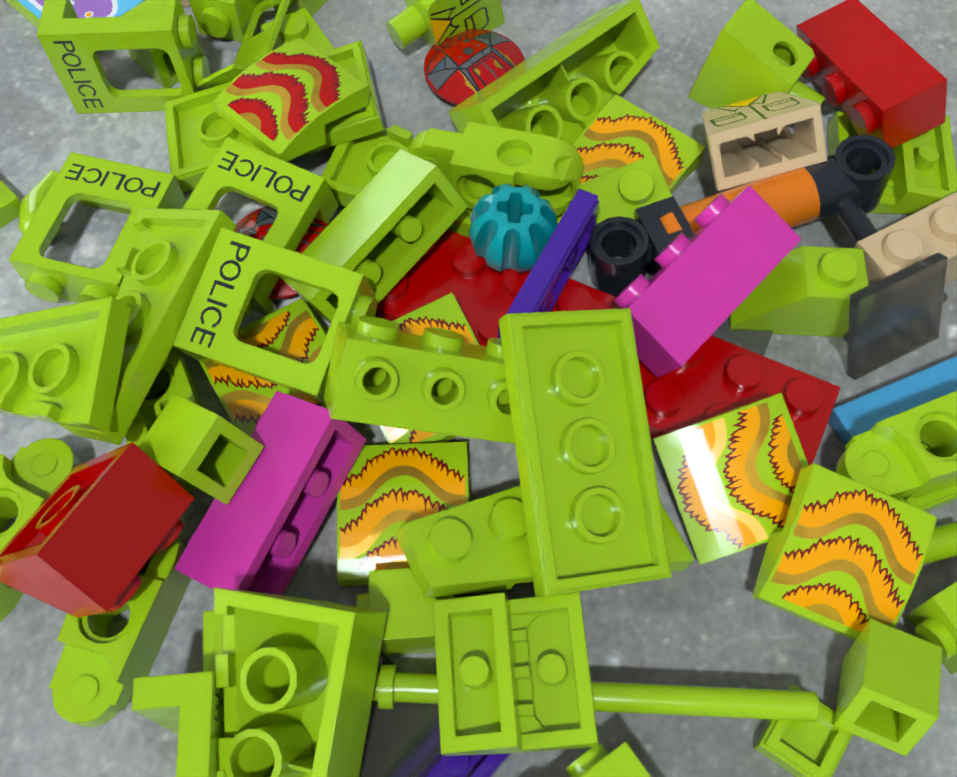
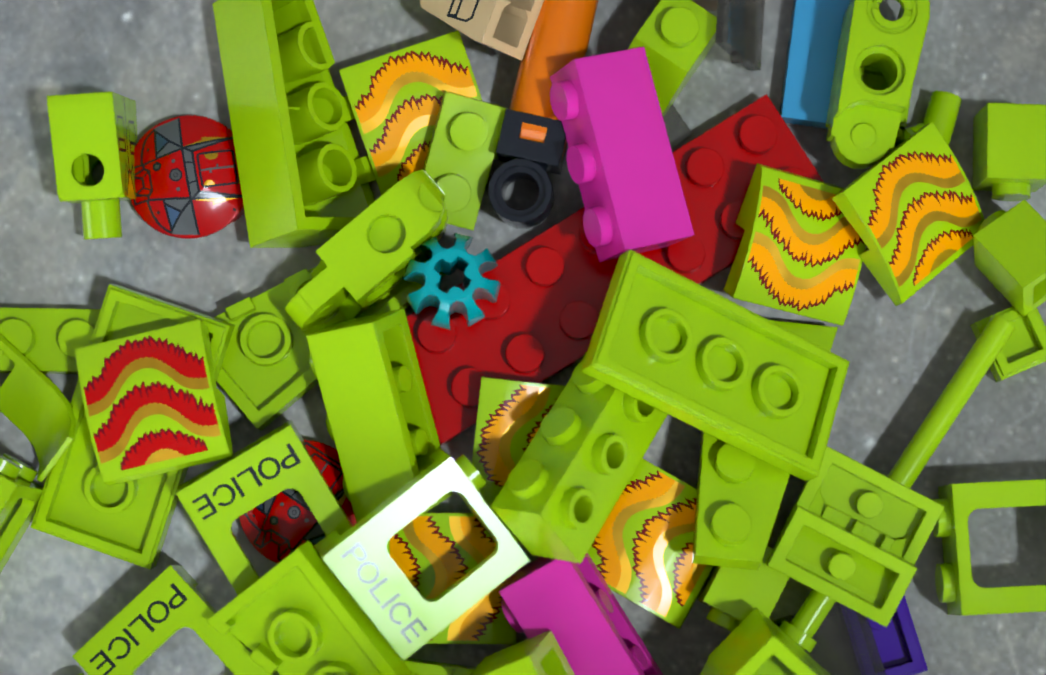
camera: 60 degrees left, 20 degrees up
dark purple tile [498,189,599,339] -> none

